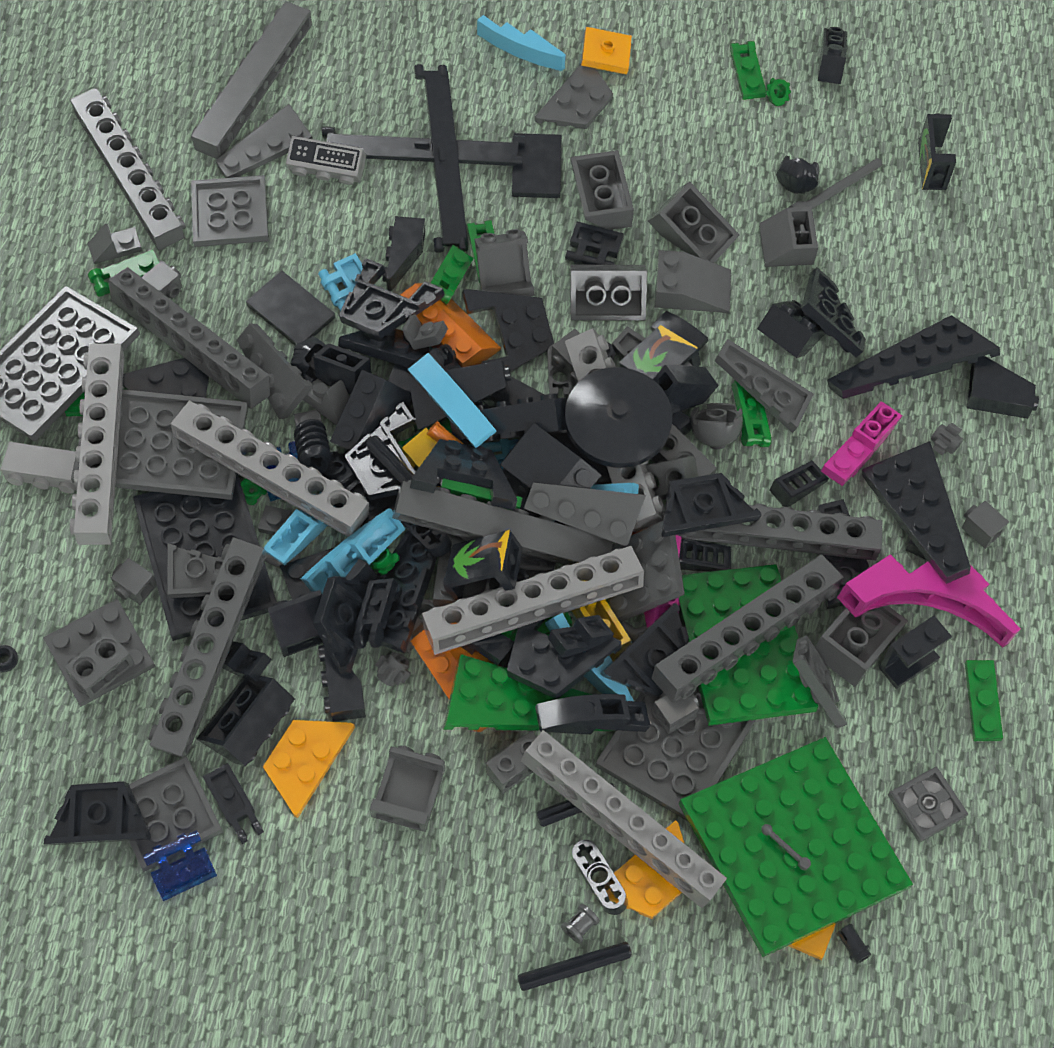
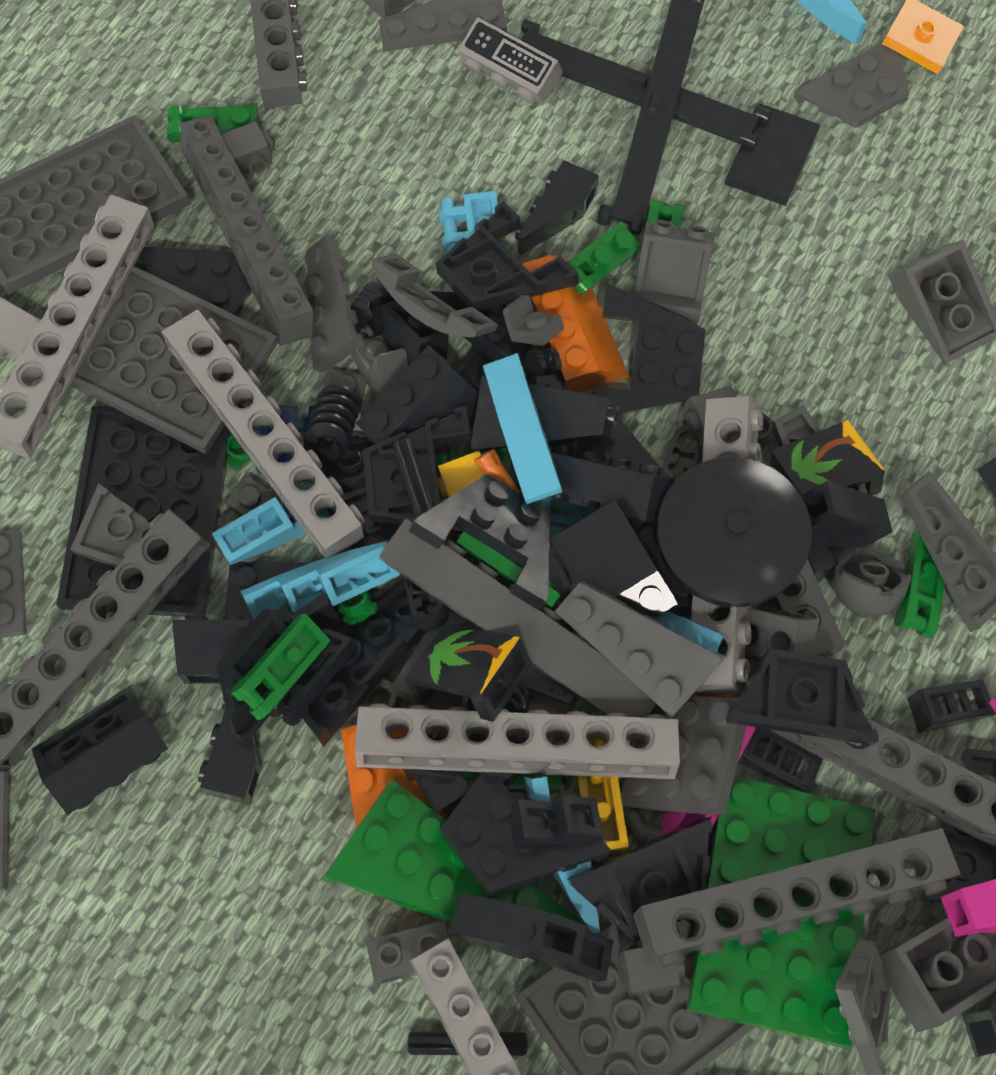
camera: 25 degrees right, 5 degrees up
dark grey slope [88,223,142,264] -> none
dark grey brick [111,558,157,605] -> none
dark grey plate [191,175,269,247] -> none
black hinge [203,763,264,844] -> none
black slope [222,641,272,682] -> none
black tile [246,271,336,345] -> none
light orange wing [263,720,355,818] -> none
dark grey panel [370,745,445,832] -> none
dark grey gear [375,652,411,686] -> none
black plate [565,221,624,265] -> none
dark grey slope [570,150,634,230] -> none
dark grey slope [570,265,647,320] -> none
black slope [651,311,709,350] -> none
dark grey slope [654,250,731,313] -> none
none -> green plate [230,614,331,720]
none -> dark grey slope [372,254,498,337]

